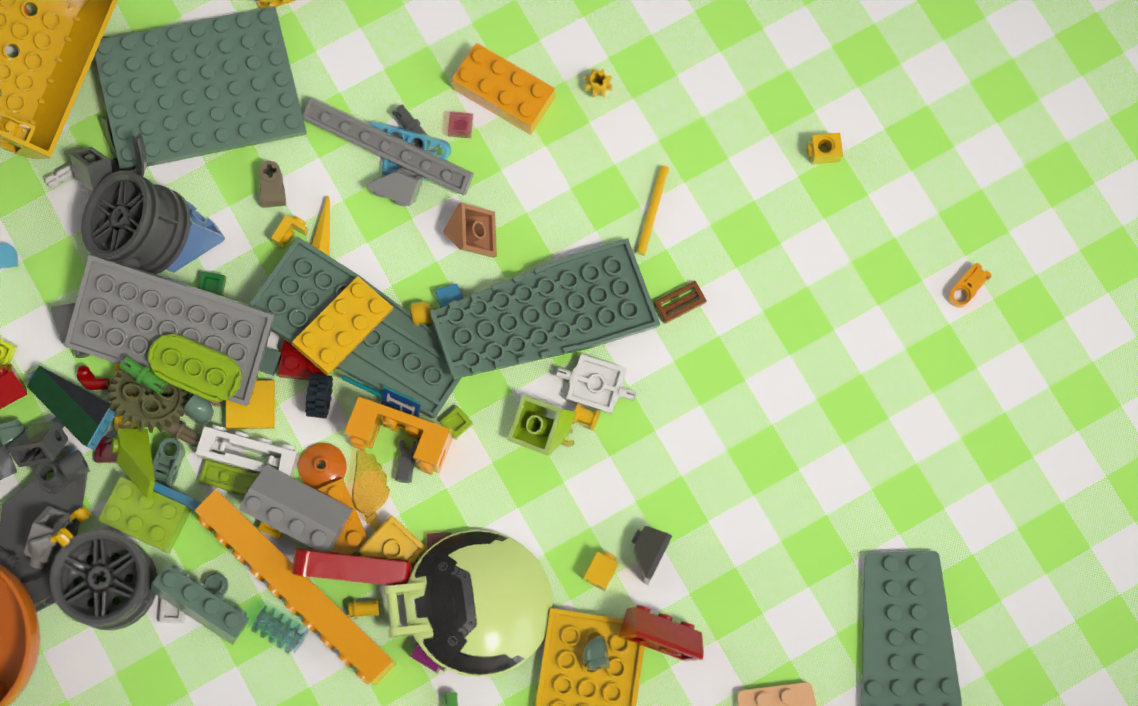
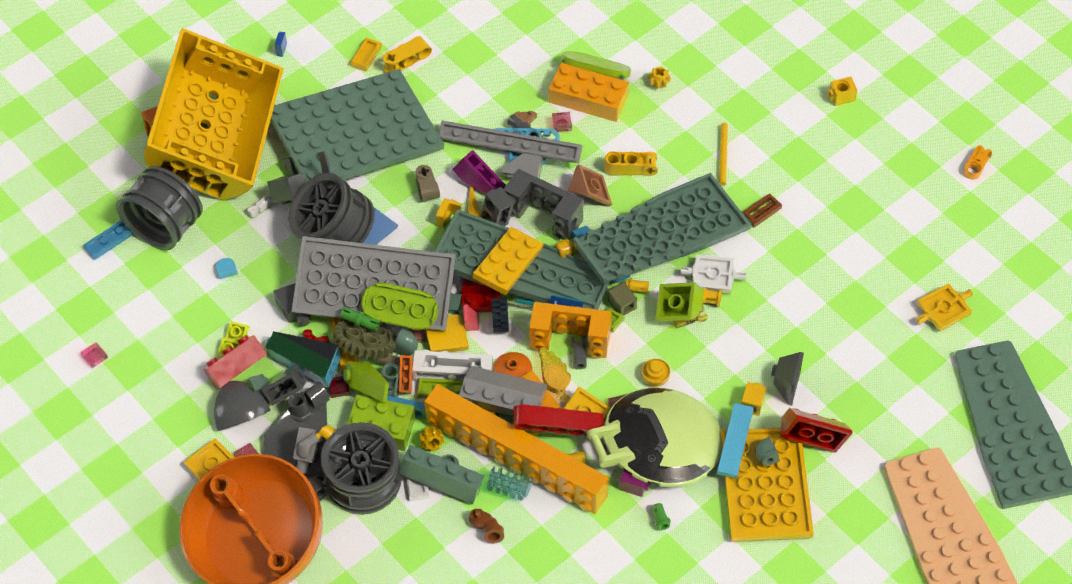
camera: 10 degrees left, 20 degrees down
none -> orange piece [399,355,413,393]
none -> yellow gear [419,425,445,452]
none -> magenta slope [452,150,506,194]
none -> coral slope [463,305,480,331]
none -> dark orange arm [469,509,504,543]
none -> dark grey brick [480,187,514,226]
none -> dark grey plate [504,169,584,240]
none -> medium nougat tile [512,110,537,124]
none -> lime tile [561,51,632,78]
none -> yellow piece [604,151,658,176]
none -> olive brick [608,282,637,316]
none -> yellow pin [625,278,649,294]
none -> yellow plate [642,358,670,386]
none -> medium azure tile [717,403,754,479]
none -> yellow plate [915,283,973,332]

